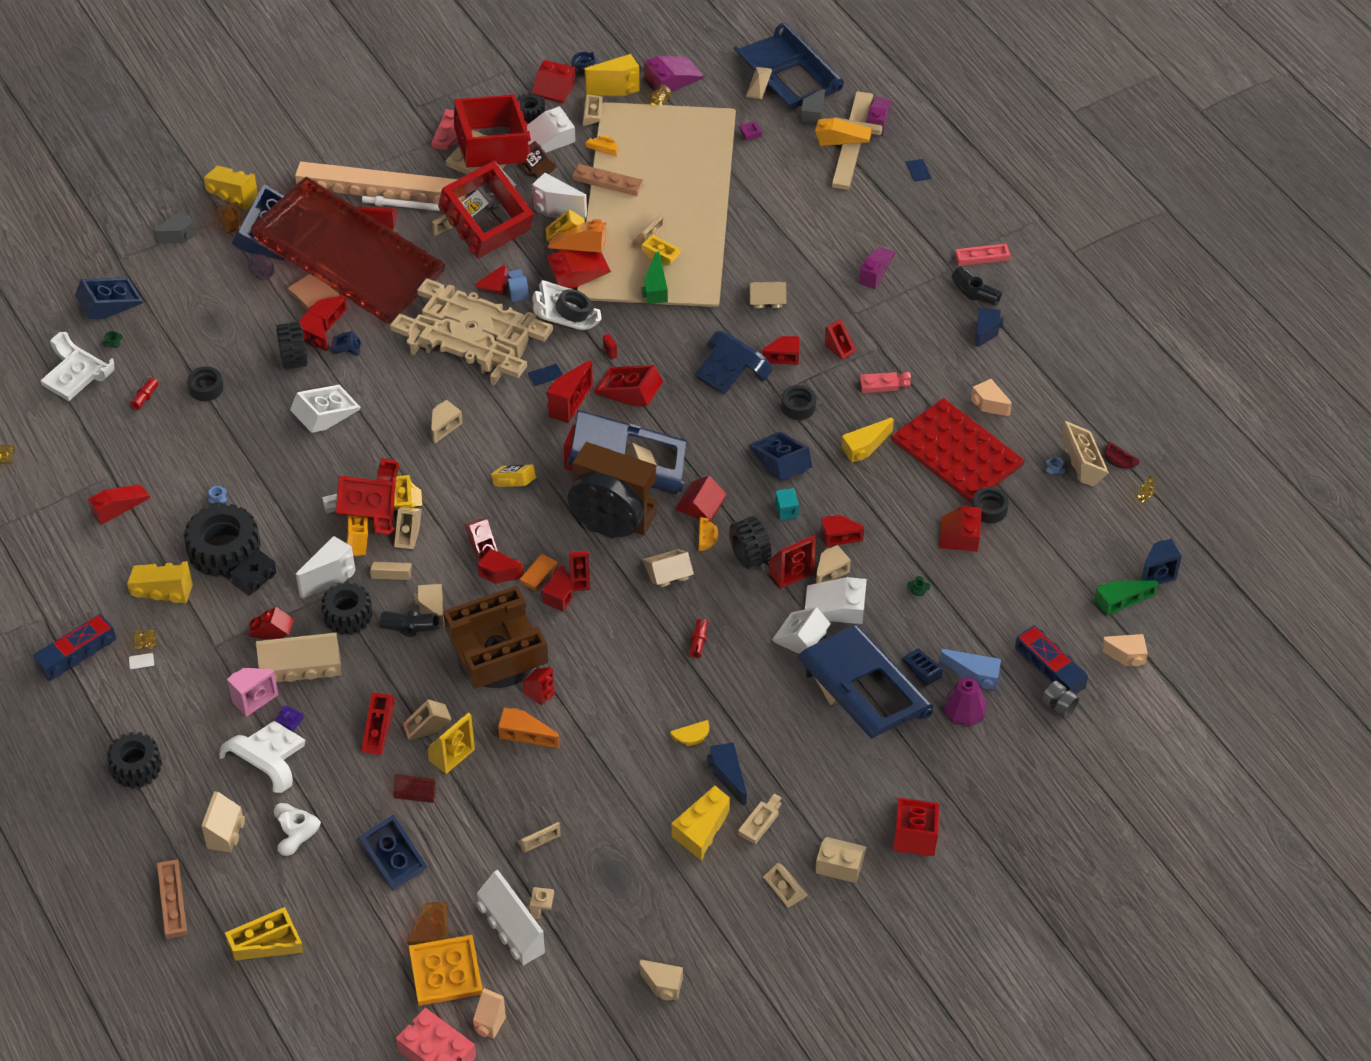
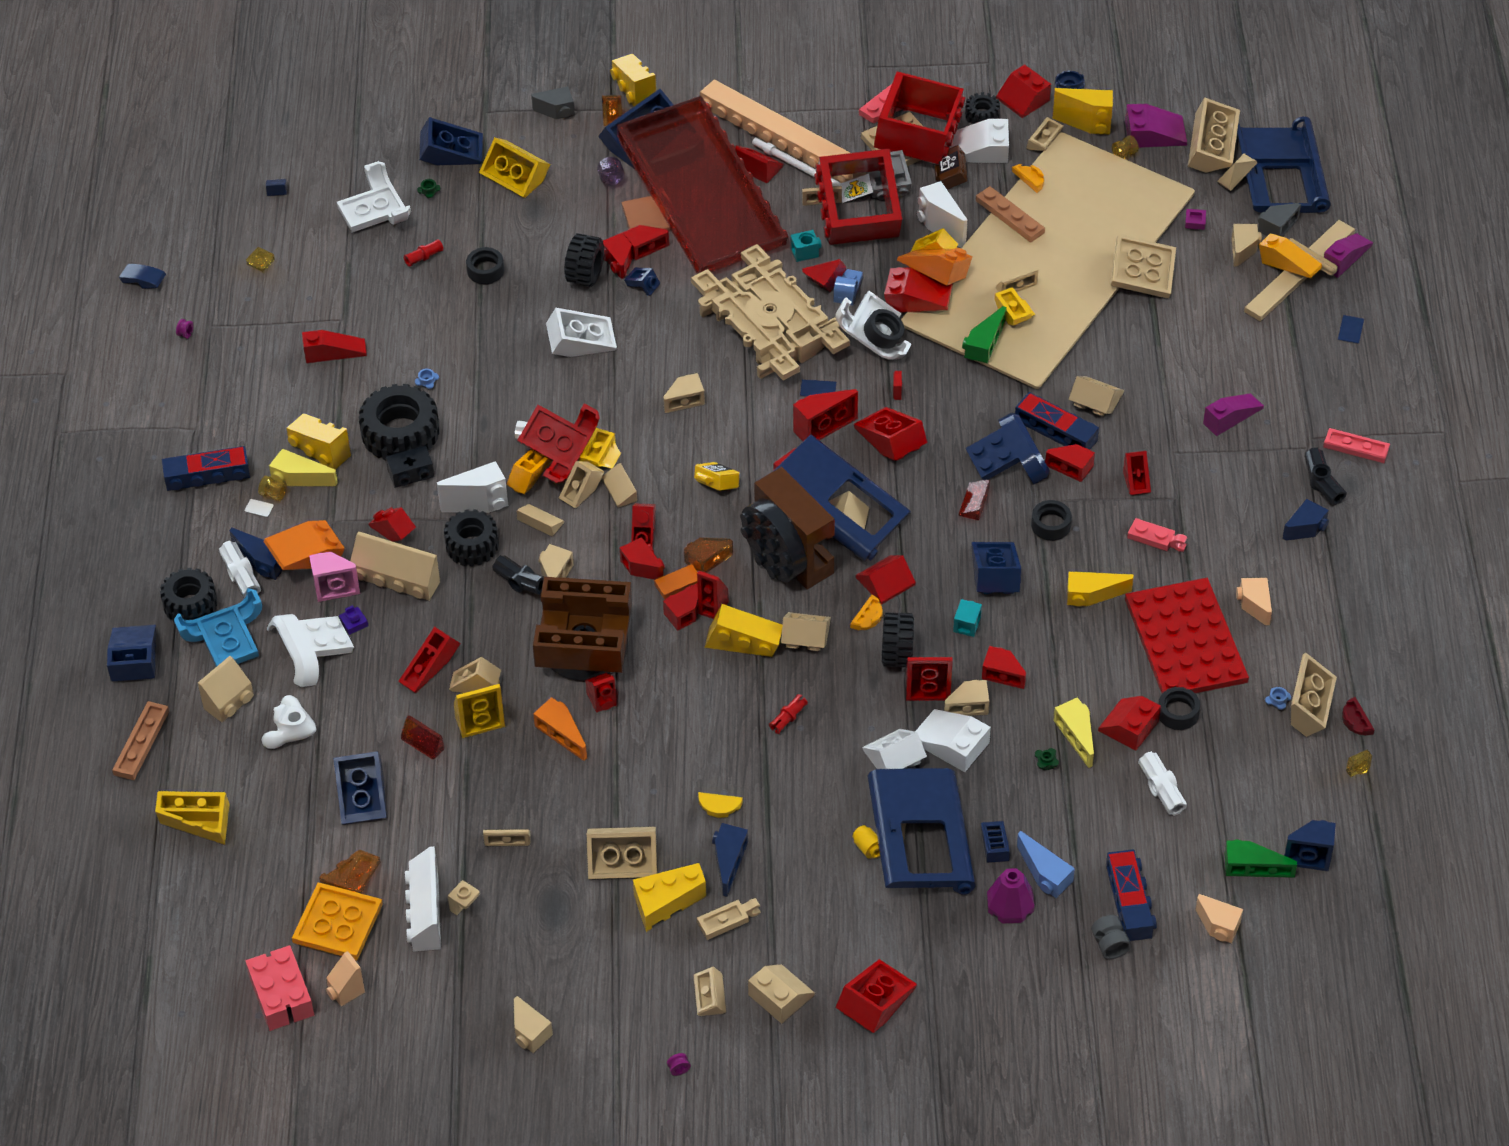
camera: 30 degrees right, 0 degrees up
none -> dark blue slope [107,625,156,682]
none -> dark azure piece [174,588,262,667]
none -> white piece [219,541,261,598]
none -> dark blue slope [229,527,283,580]
none -> orange slope [264,520,345,570]
none -> light yellow slope [269,449,338,486]
none -> yellow slope [479,137,551,198]
none -> tan slope [587,827,657,879]
none -> tan slope [602,463,637,508]
none -> magenta bush [667,1053,691,1076]
none -> clear orange slope [684,537,733,573]
none -> yellow wedge [704,604,783,657]
none -> teal brick [790,230,822,262]
none -> yellow brick [852,825,880,859]
none -> slope [959,480,990,520]
none -> dark blue brick [1015,392,1099,450]
none -> light yellow slope [1054,697,1094,768]
none -> tan plate [1111,234,1176,299]
none -> white piece [1139,751,1187,816]
none -> tan slope [1188,98,1240,173]
none -> tan slope [1231,224,1262,266]

